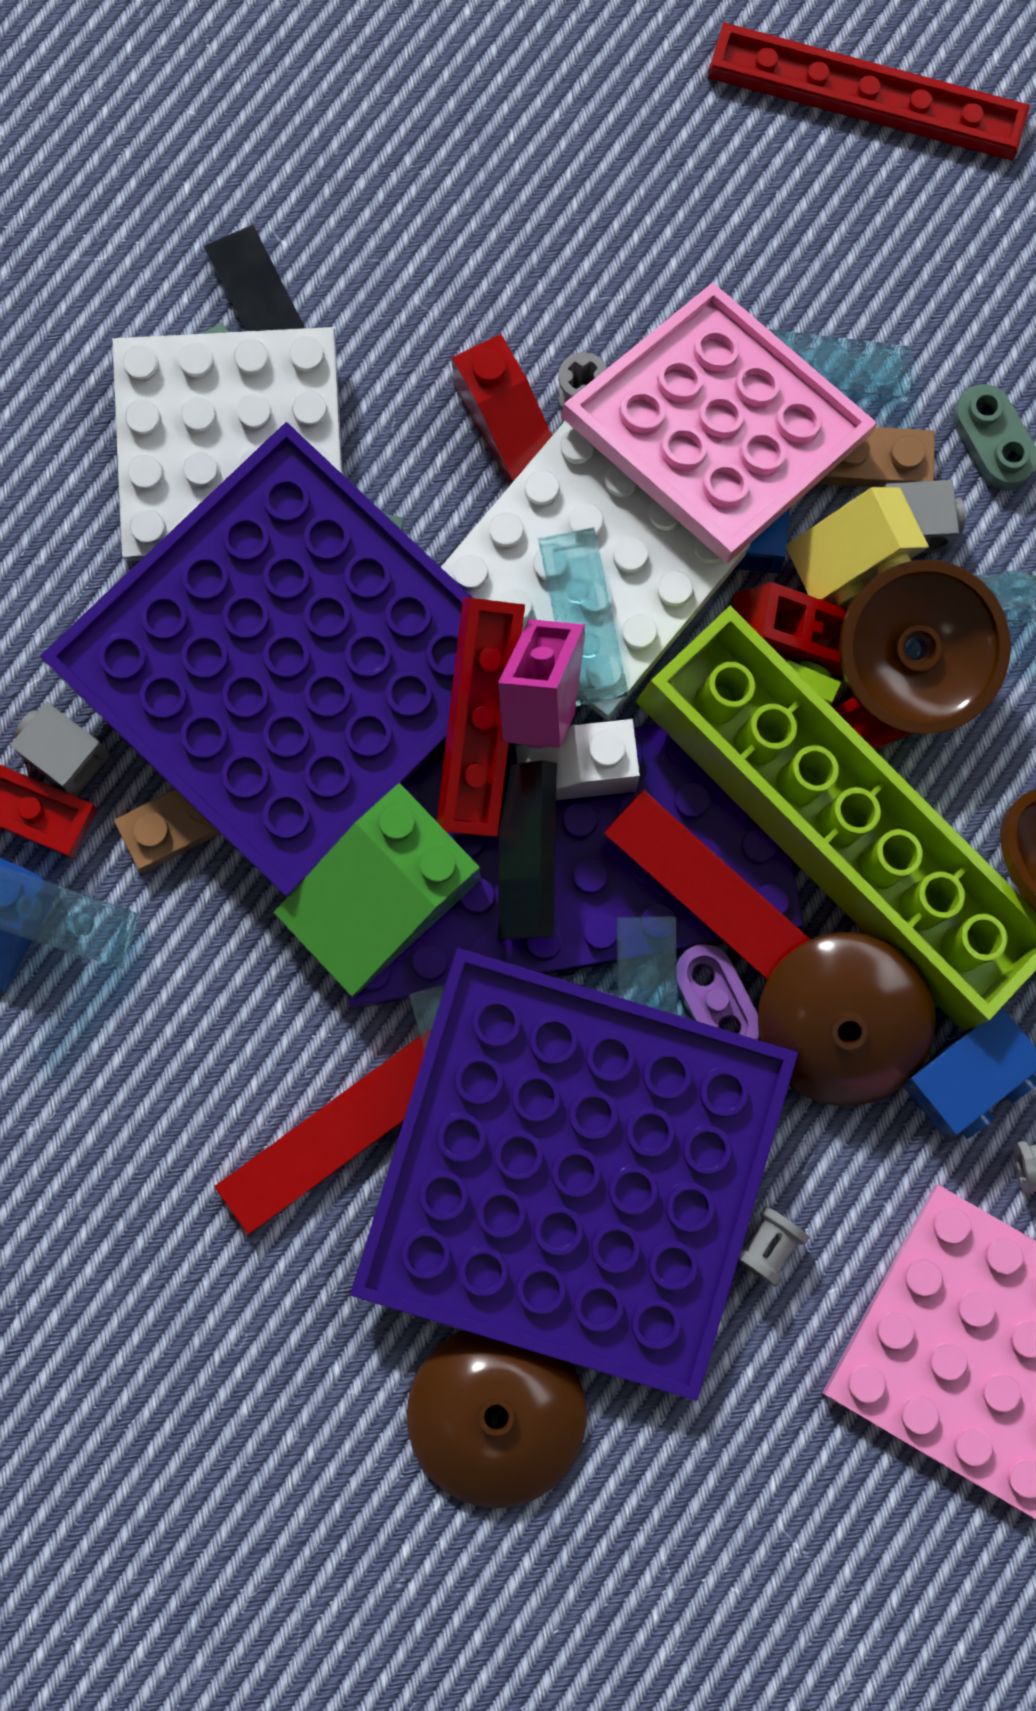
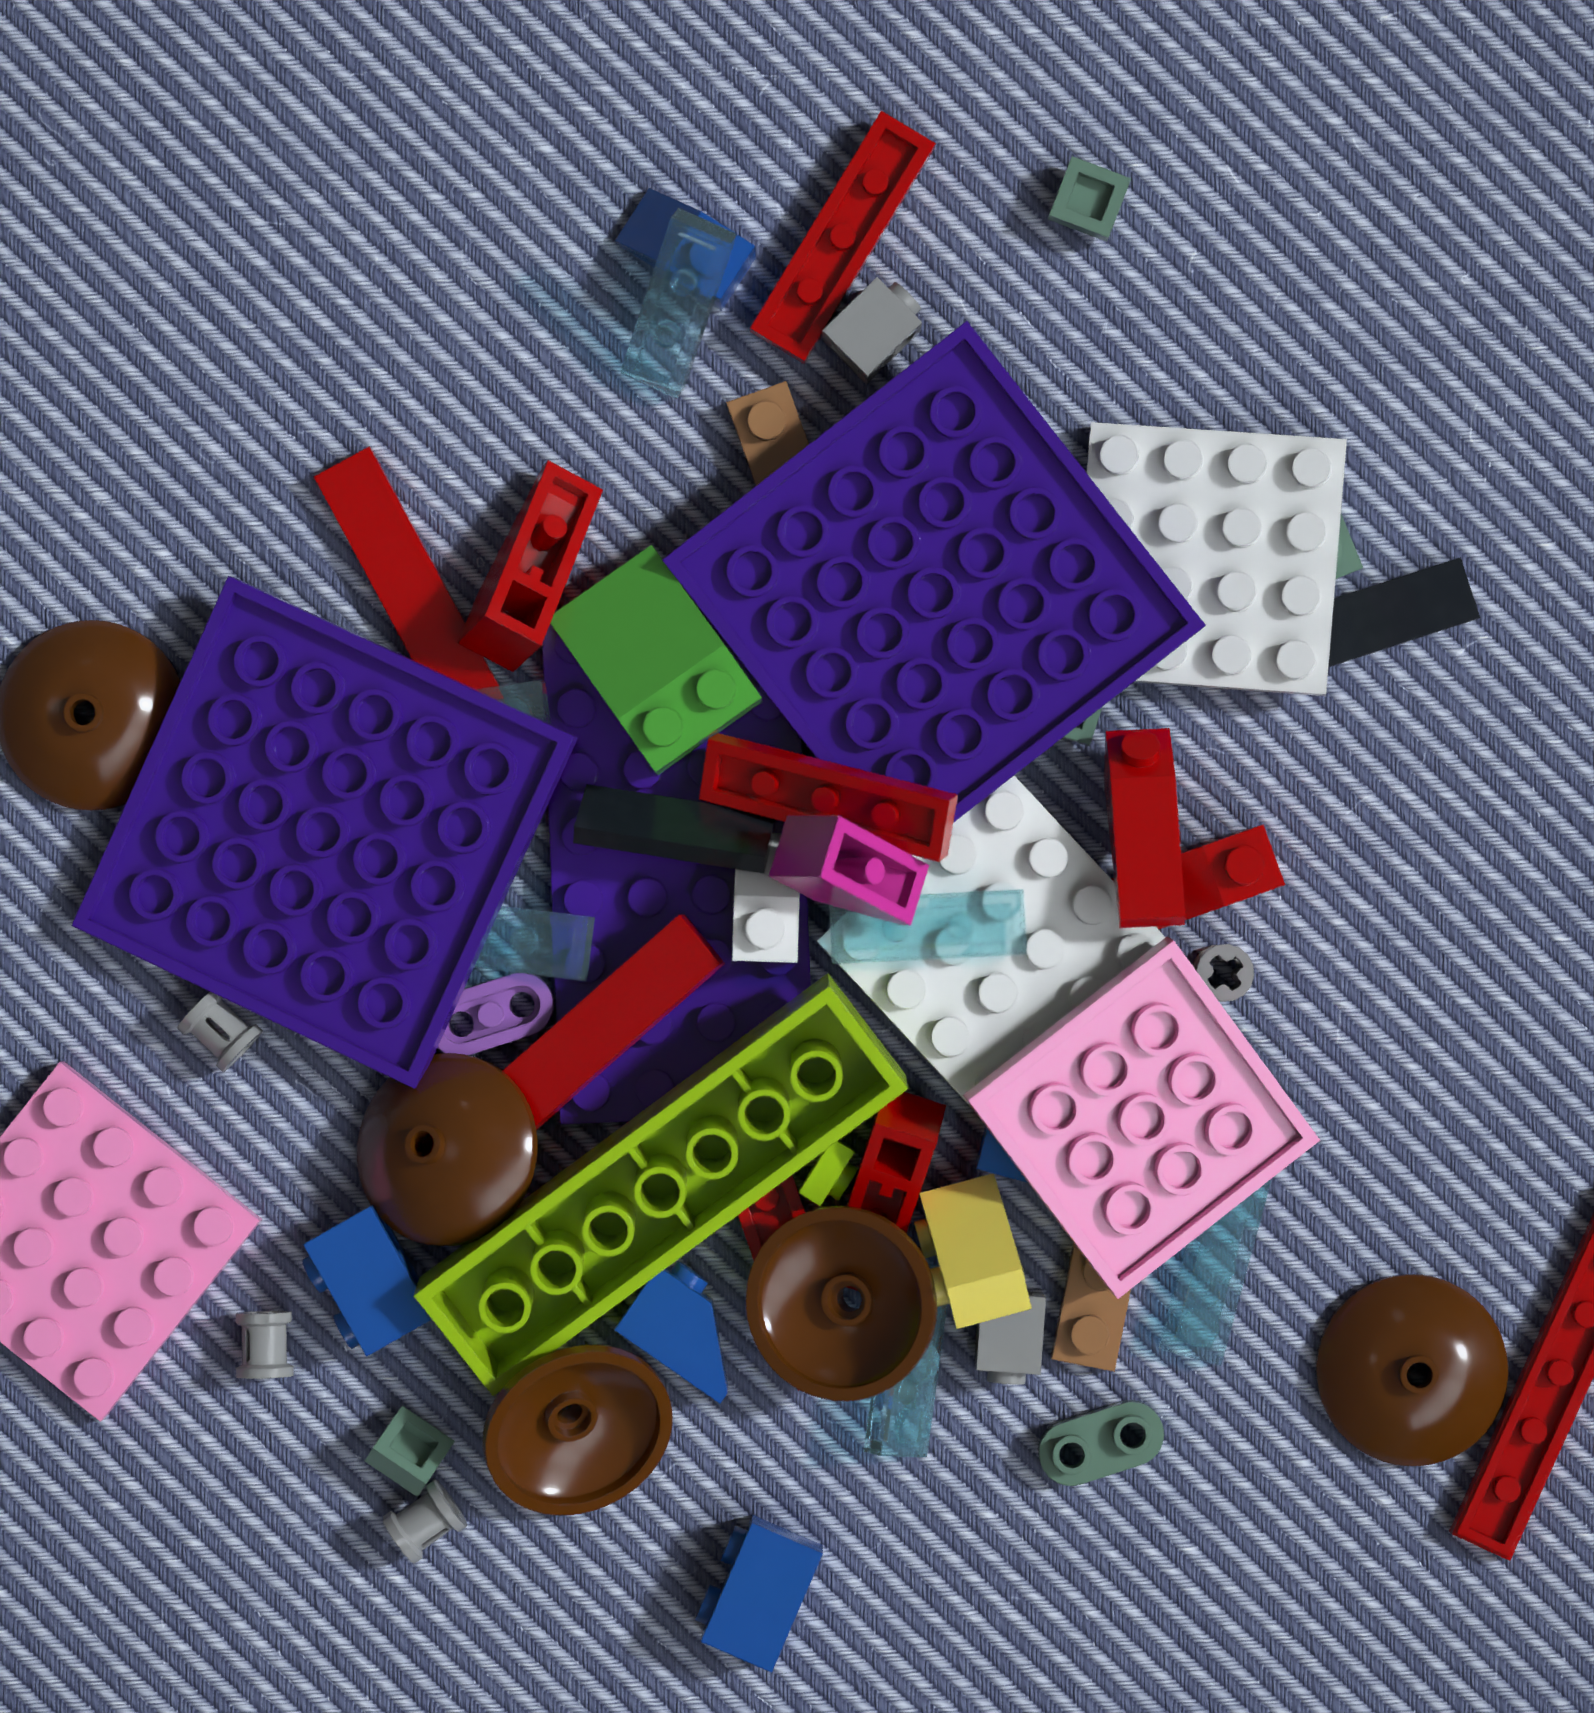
camera: 100 degrees right, 10 degrees up
none -> red slope [458,460,603,672]
none -> blue slope [614,1261,728,1404]
none -> red slope [1104,728,1185,928]
none -> reddish brown dish [1316,1274,1508,1466]

